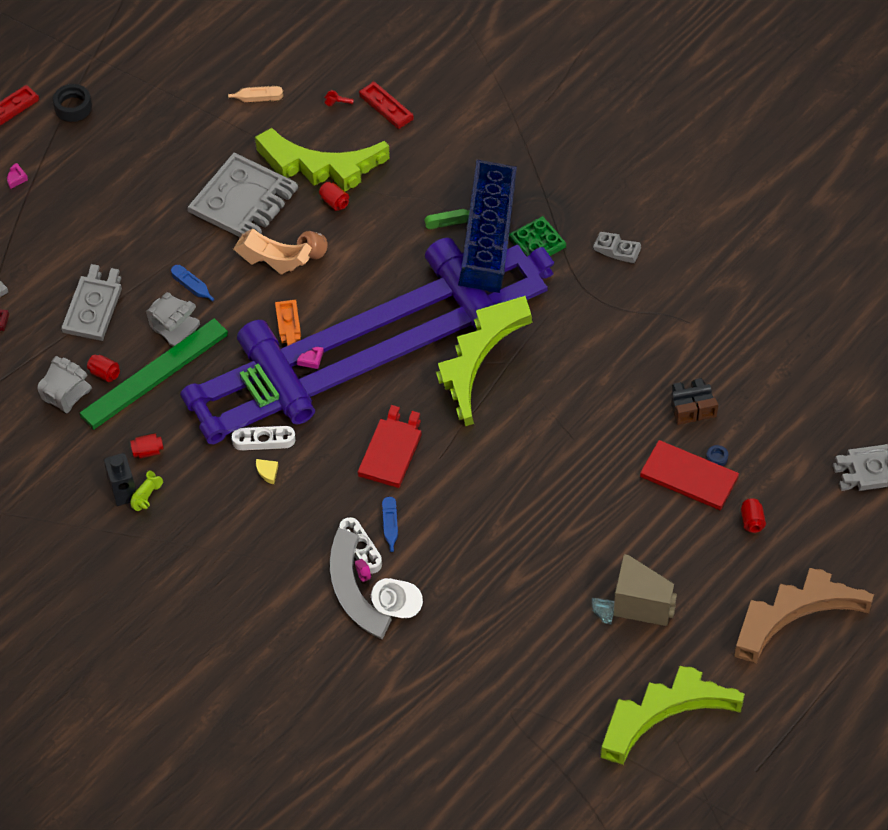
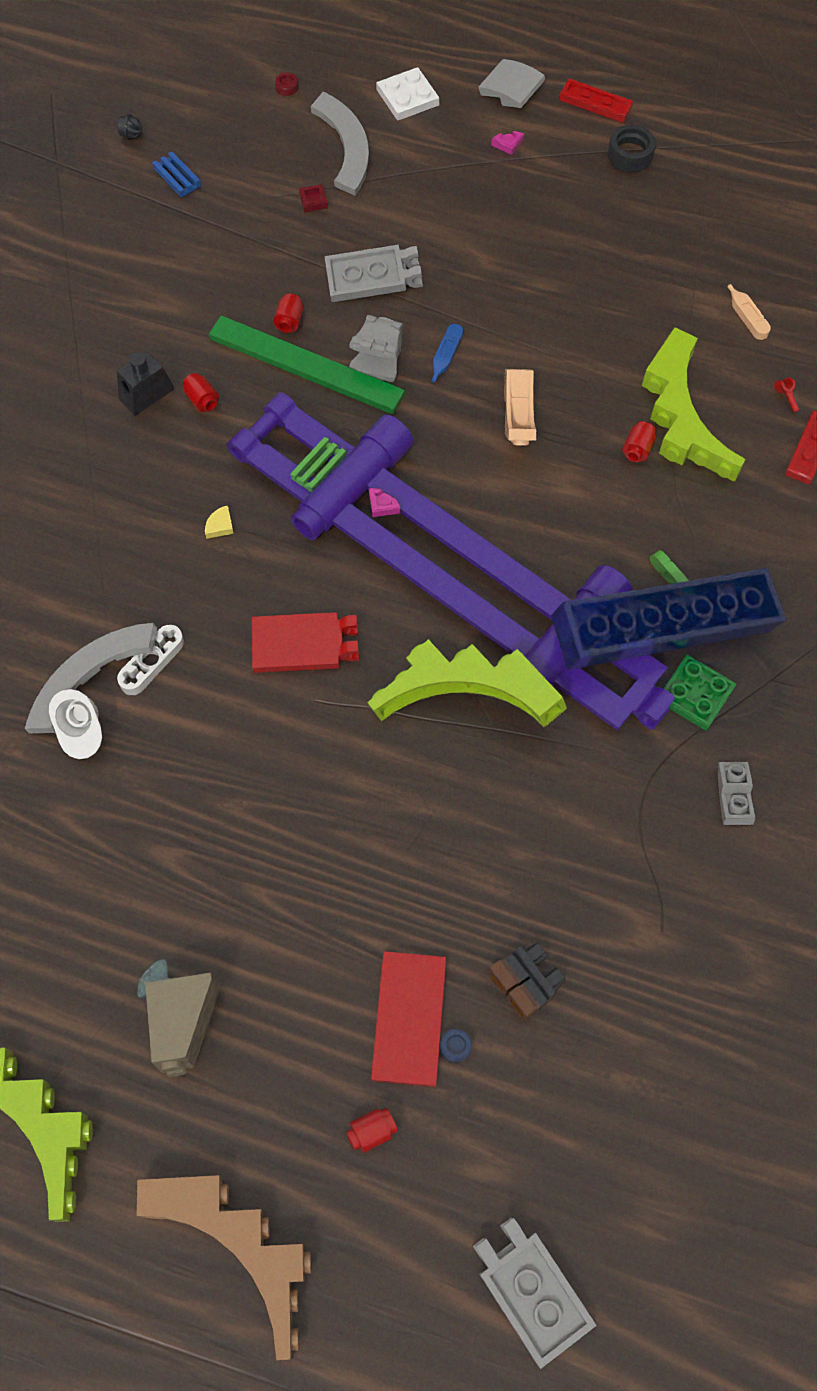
camera: 65 degrees right, 10 degrees up
light grey piece [38,356,92,413] -> none
lime piece [130,470,163,511] -> none
light grey hinge [188,153,298,237] -> none
white beam [232,426,296,450] -> none
orange hinge [275,300,301,346] -> none
nougat head [297,231,328,259] -> none
dark pink tile [355,559,371,582] -> none
blue piece [382,497,398,552] -> none

